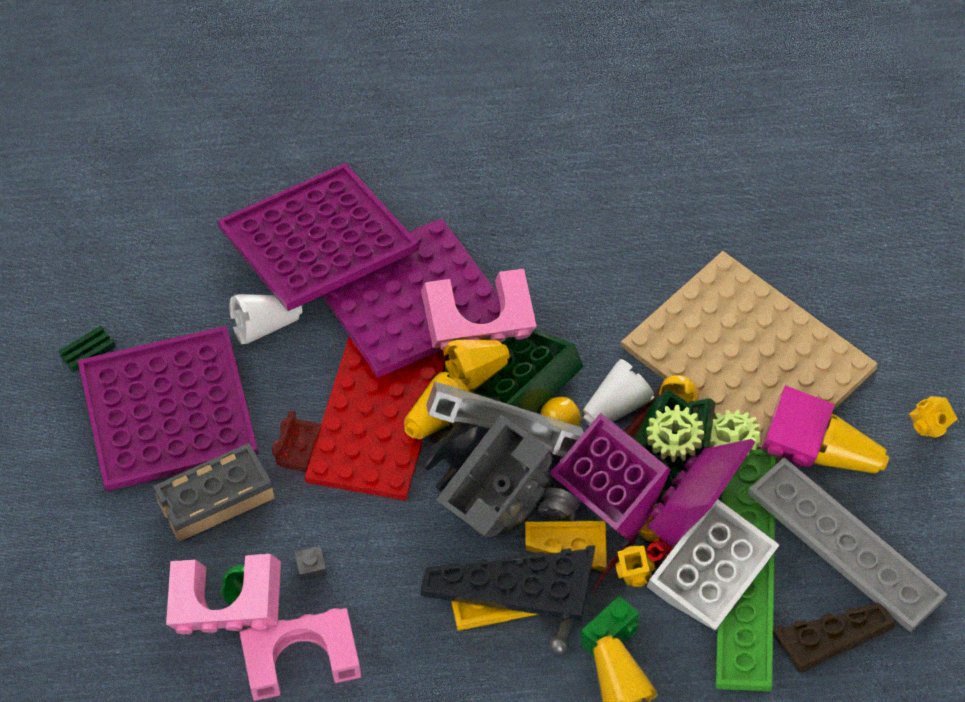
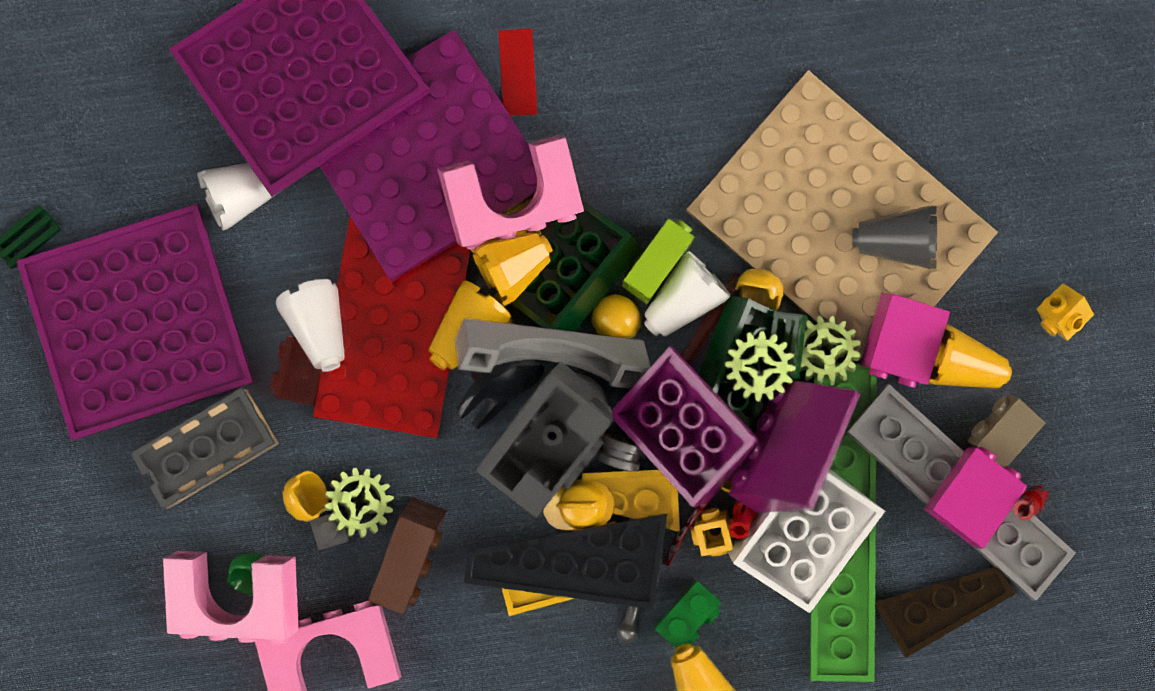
camera: 10 degrees left, 30 degrees up
none -> white cone [275,279,345,372]
none -> yellow hair [282,471,329,522]
none -> yellowish green gear [324,468,394,538]
none -> reddish brown wedge [368,497,447,615]
none -> red sticker [498,28,538,116]
none -> yellow piece [543,480,614,531]
none -> lime brick [622,219,695,305]
none -> dark grey cone [852,206,937,269]
none -> dark pink brick [923,447,1027,549]
none -> dark tan brick [967,394,1046,468]
none -> red pin [1014,485,1049,521]

